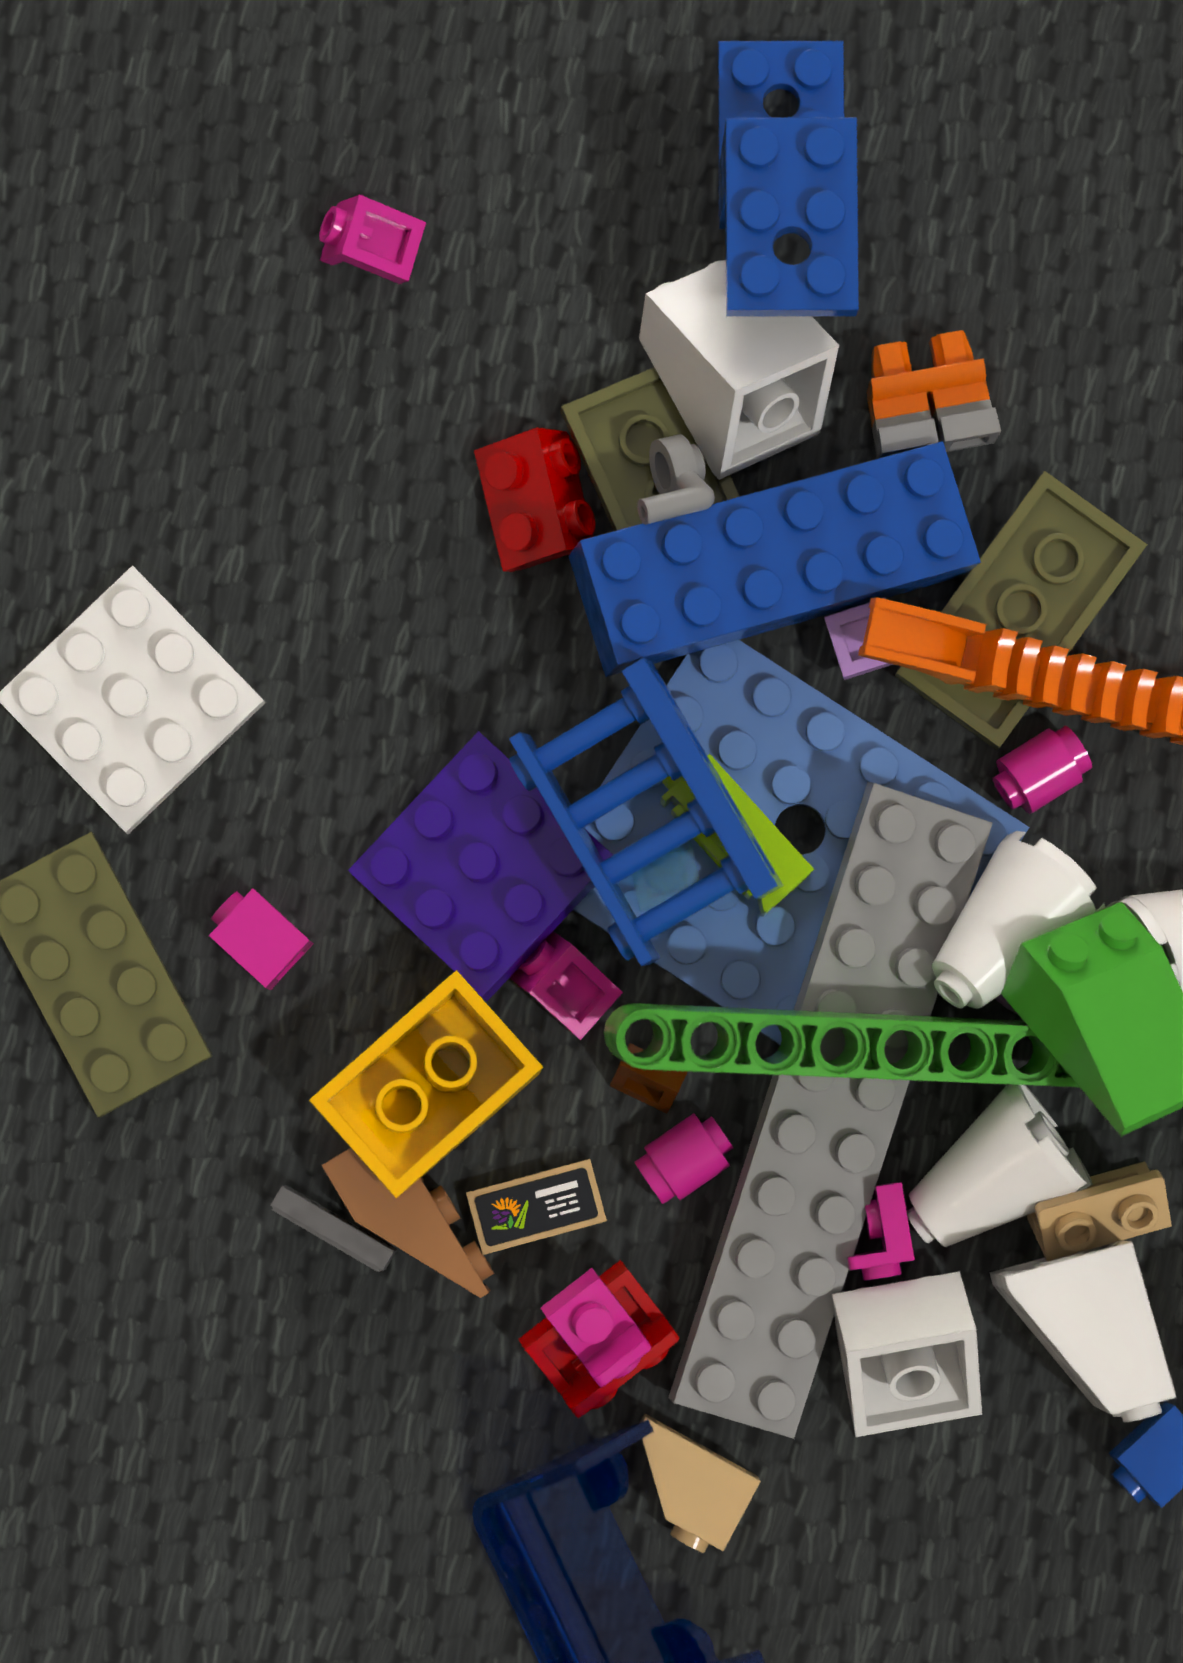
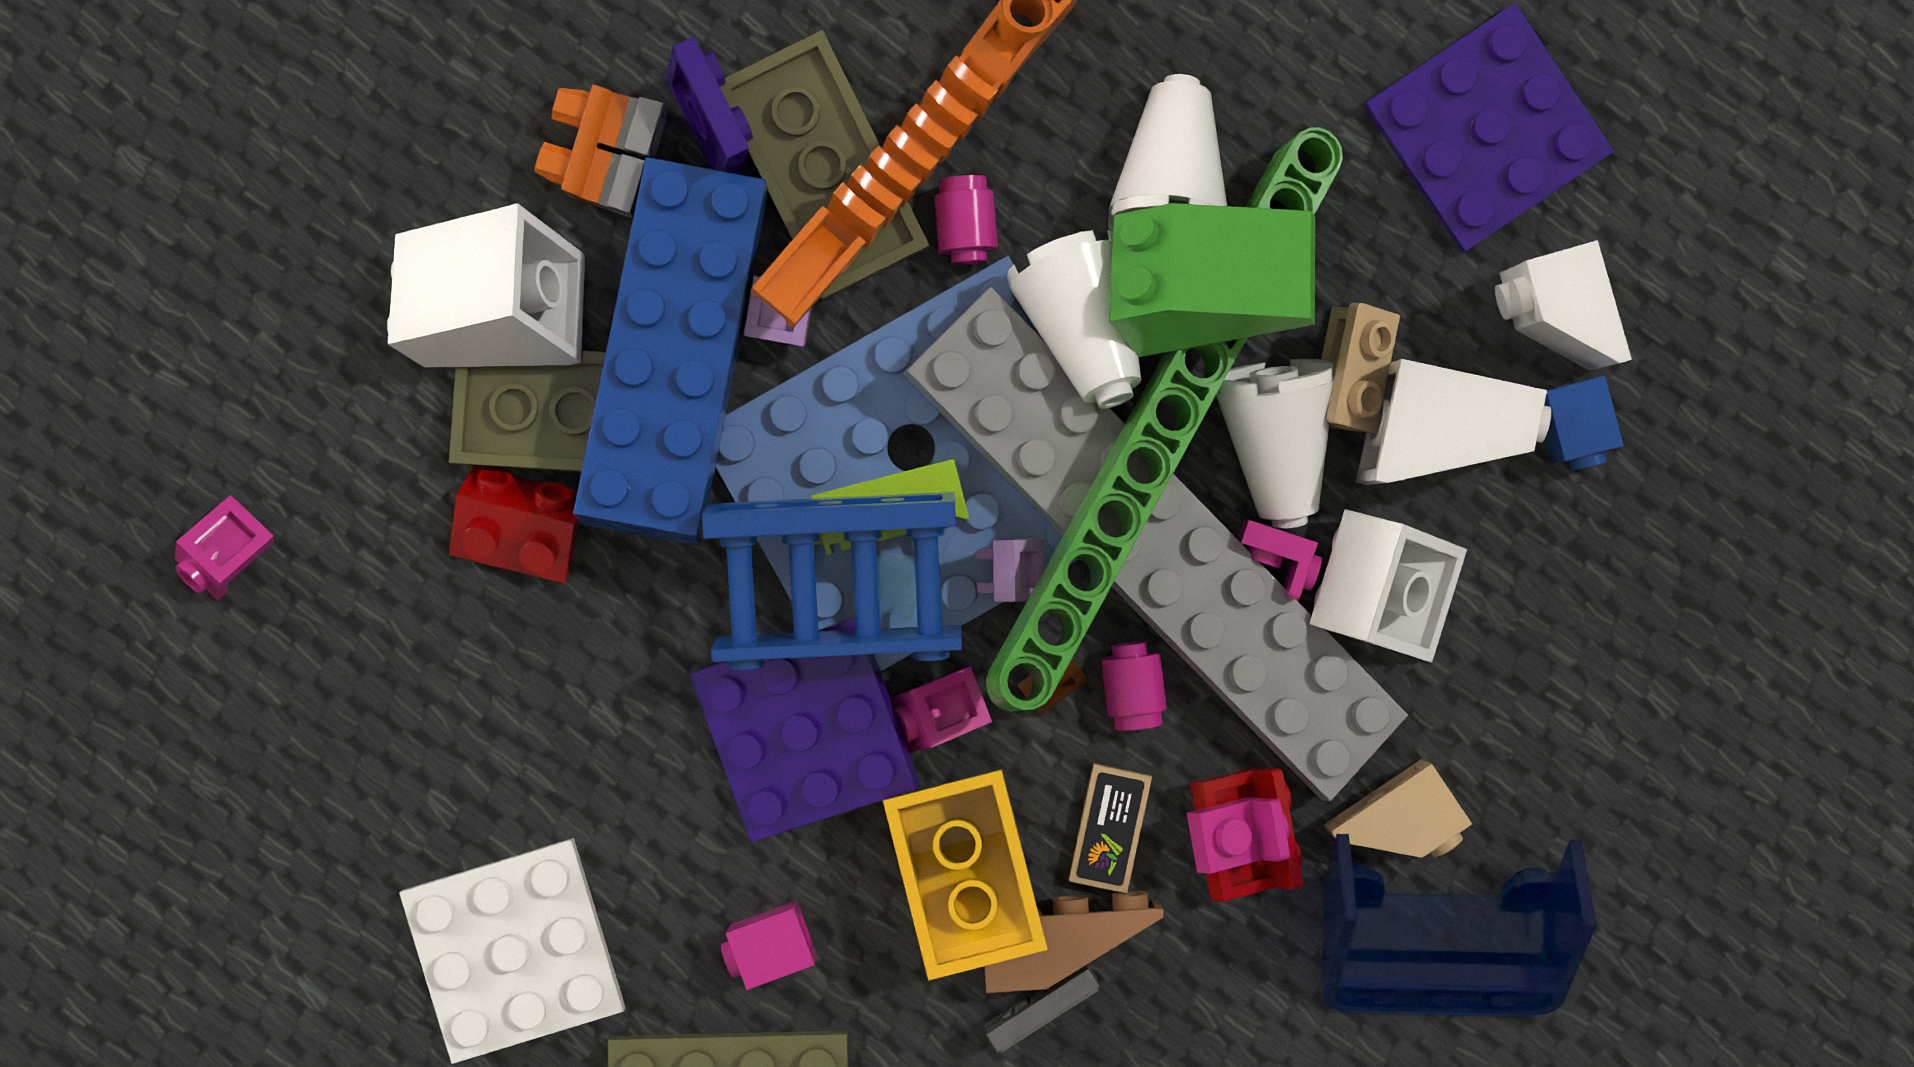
camera: 60 degrees left, 5 degrees up
light grey plate [637,434,715,525] -> none
blue bracket [718,41,859,317] -> none
none -> dark purple plate [665,36,753,175]
none -> lavender tile [976,539,1044,602]

